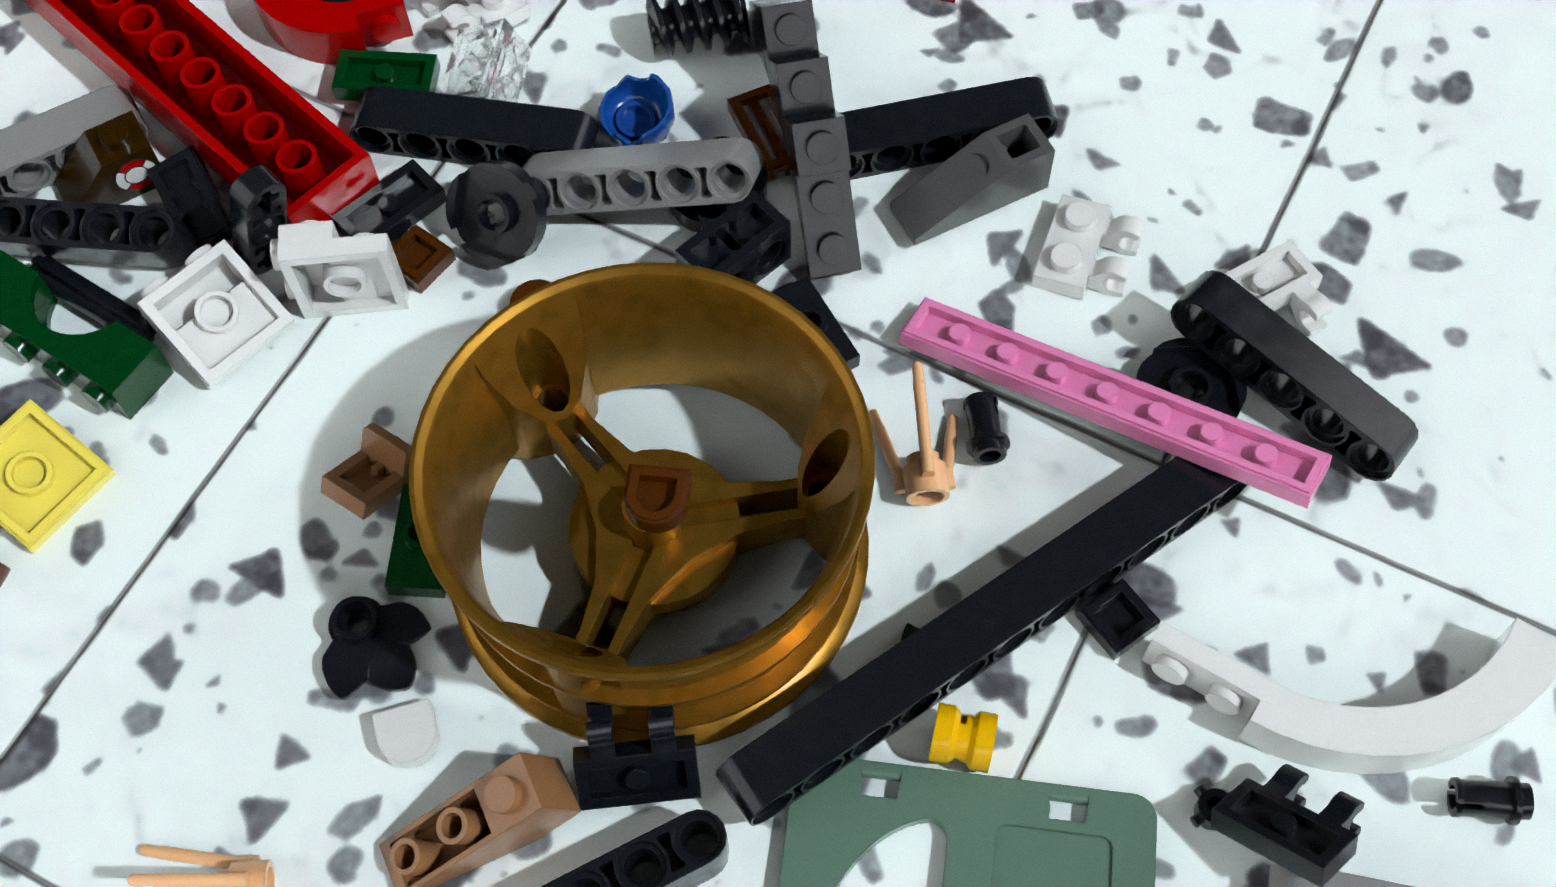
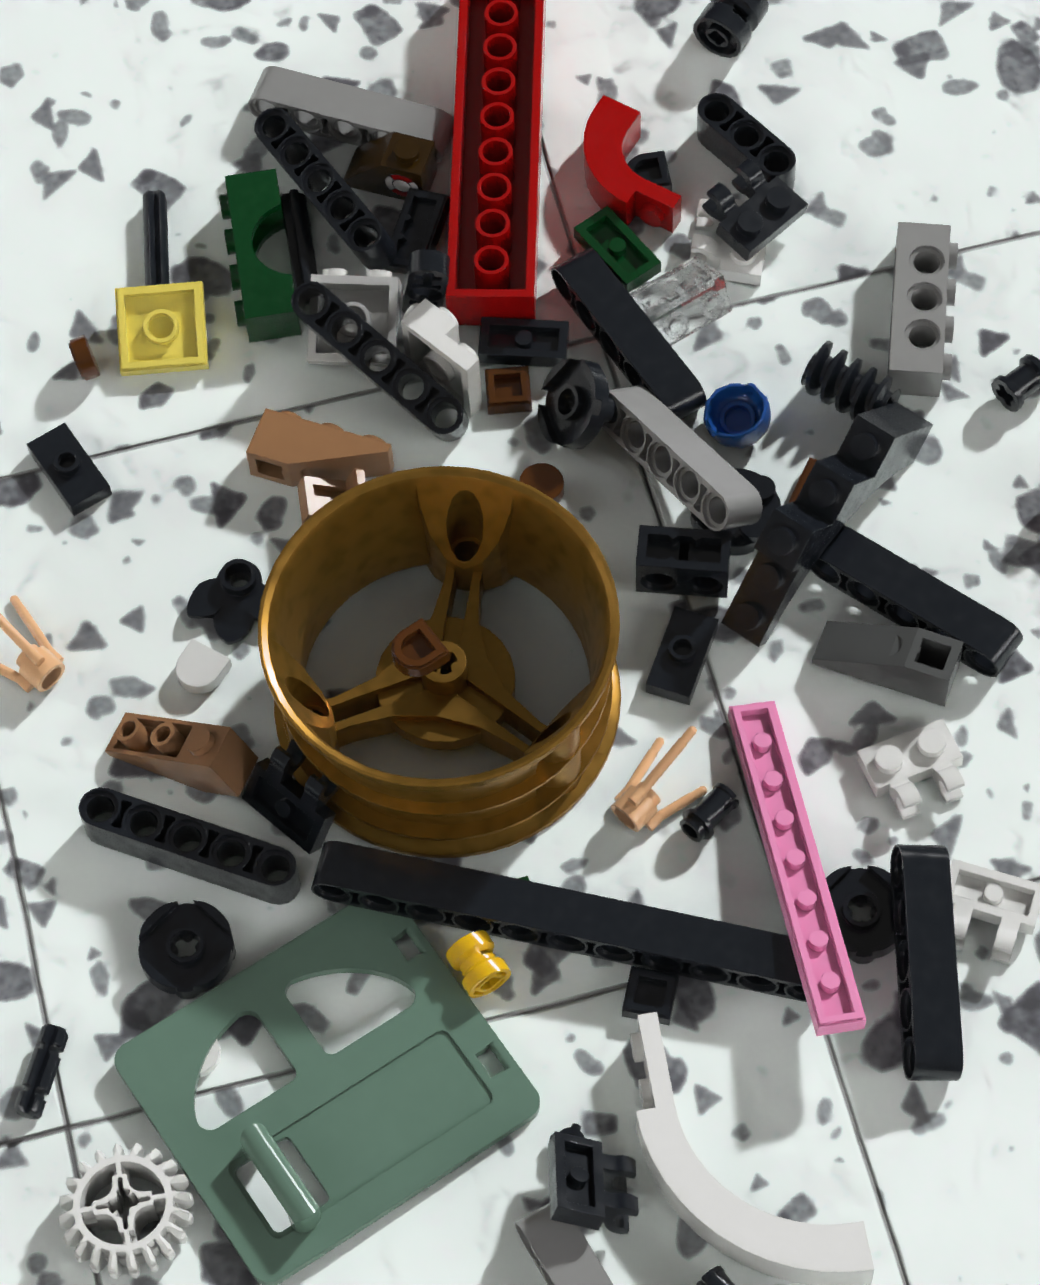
camera: 50 degrees right, 0 degrees up
none -> black plate [27,422,112,516]
none -> medium nougat slope [246,408,394,487]
none -> black beam [291,281,469,442]

